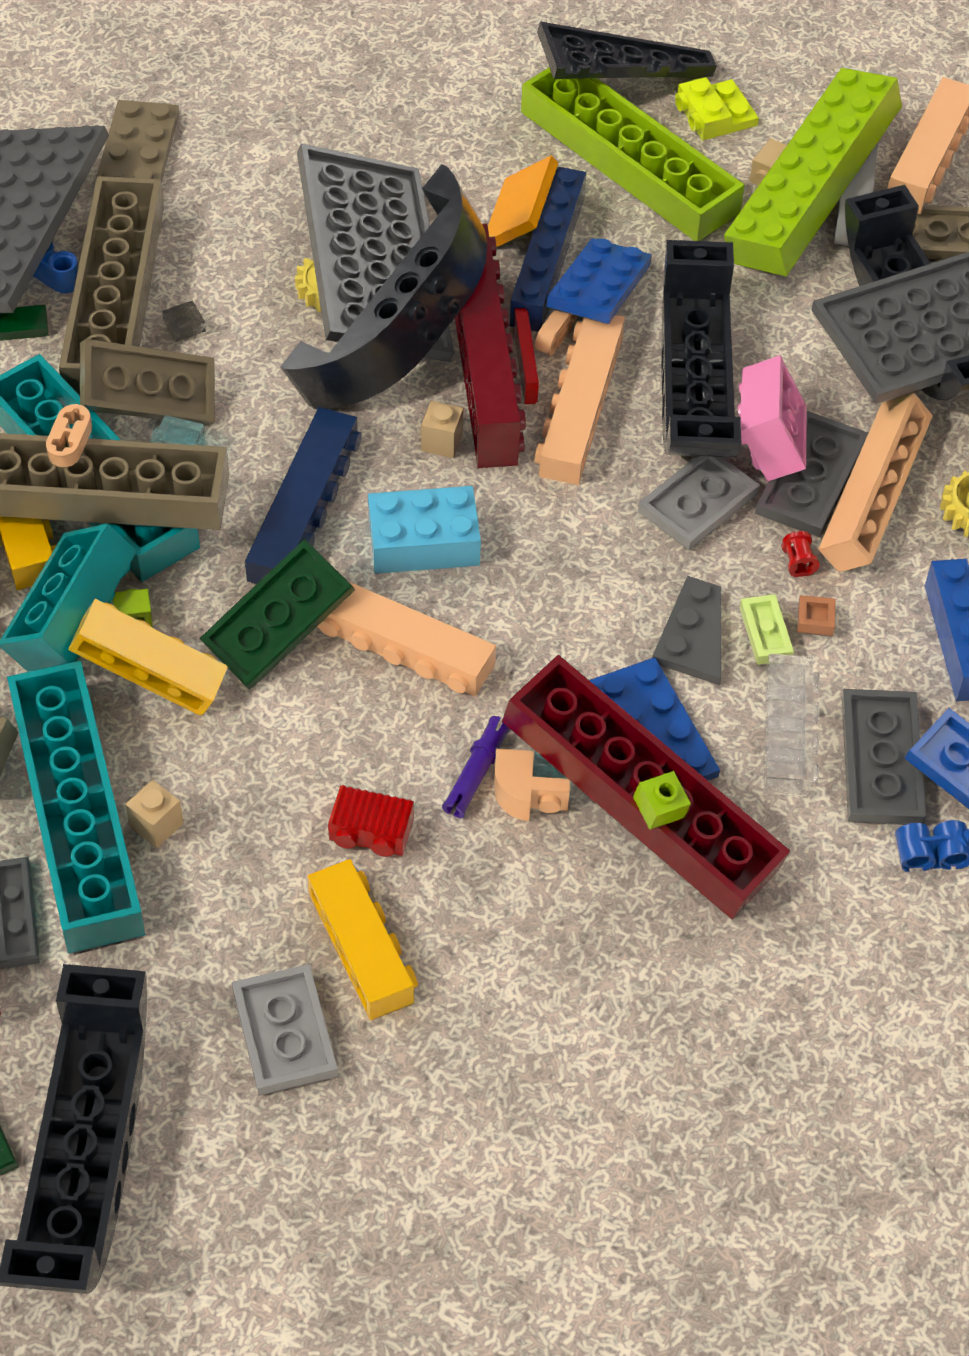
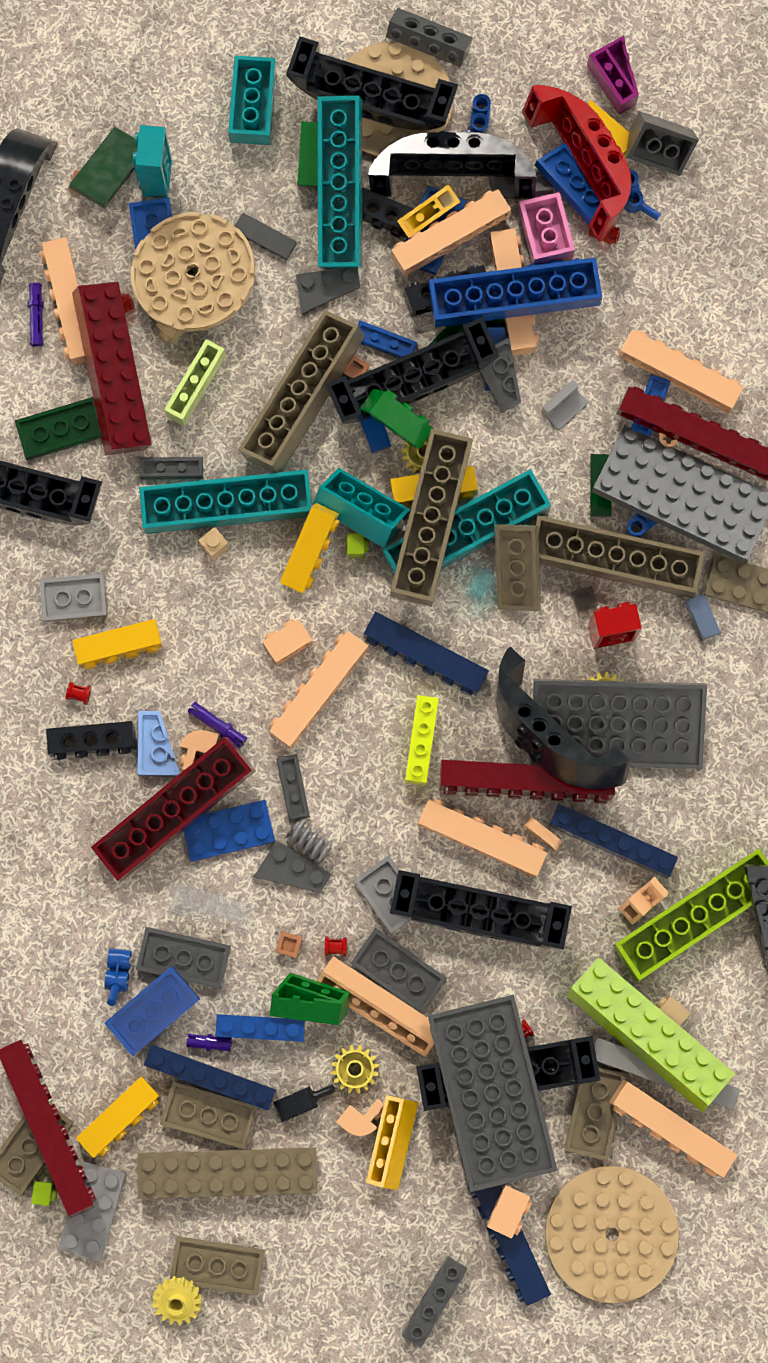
camera: 100 degrees right, 25 degrees up
light nougat beam [46,404,92,467] -> none
dark green tile [199,539,355,690] -> none
red brick [328,785,414,857] -> none
medium azure brick [368,486,481,574] -> none
tan brick [421,401,464,458] -> none
light orange tile [488,155,559,247] -> none
red tile [514,308,539,404] -> none
blue plate [547,238,652,324] -> none
lime plate [633,771,691,830] -> none
neon yellow plate [675,77,759,141] -> none
bright pink brick [738,355,807,482] -> none
yellowish green plate [739,594,794,665] -> none
none -> black brick [46,721,136,760]
none -> red bush [65,682,92,705]
none -> light blue wing [137,711,180,776]
none -> light nougat brick [262,619,313,666]
none -> green wedge [269,972,350,1025]
none -> dark grey tile [276,754,310,822]
none -> light grey piece [285,818,333,865]
none -> neon yellow brick [405,695,439,786]
none -> red brick [588,602,642,649]
none -> light nougat brick [618,877,669,925]
none -> sand blue slope [684,594,721,641]

